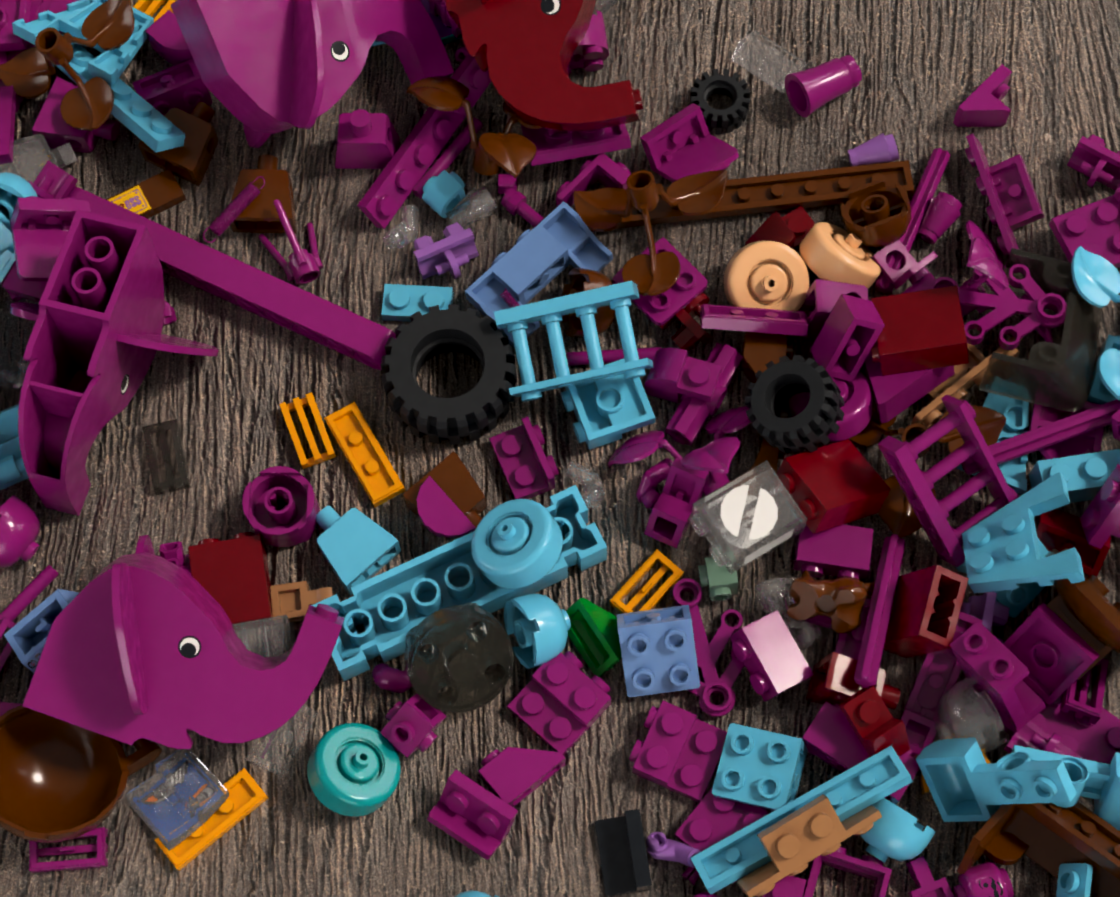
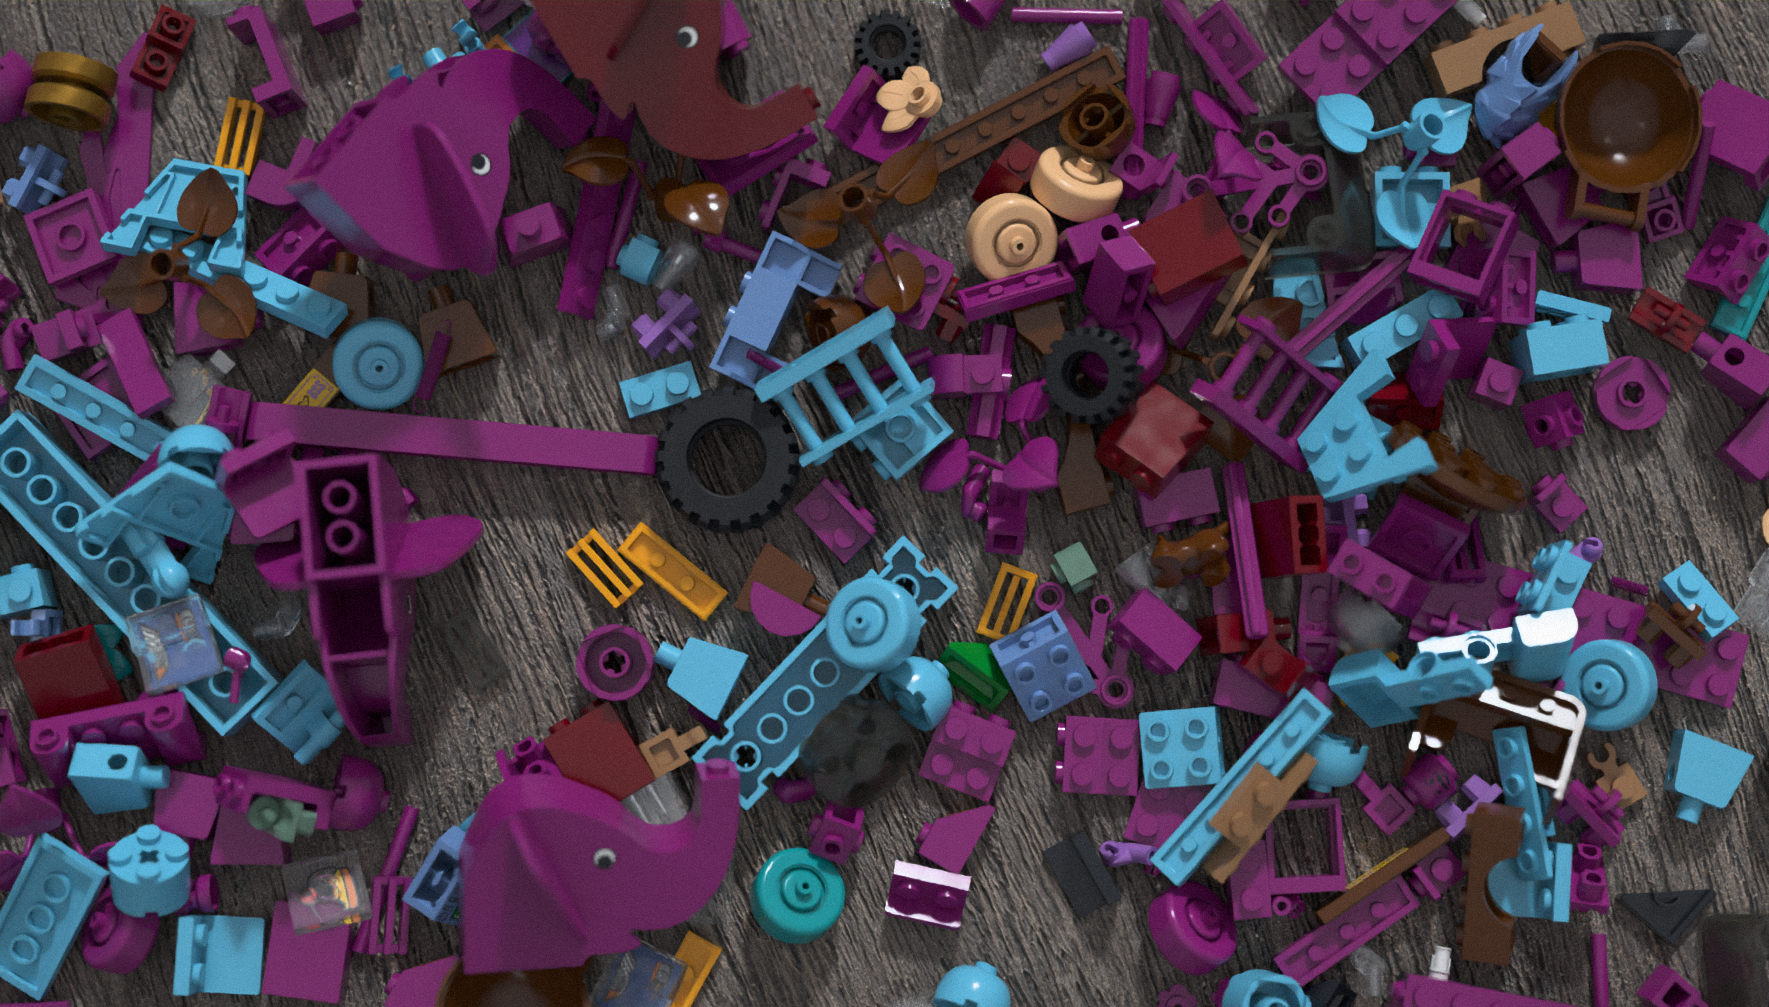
camera: 25 degrees left, 15 degrees up
magenta plant [259,199,323,285] -> none
clear arm [565,461,605,509] -> none
clear brick [690,461,807,574] -> none
none -> medium azure wheel [332,317,425,410]
none -> magenta leg [687,704,721,734]
none -> light nougat plate [876,66,942,133]
none -> magenta bar [1011,7,1123,25]

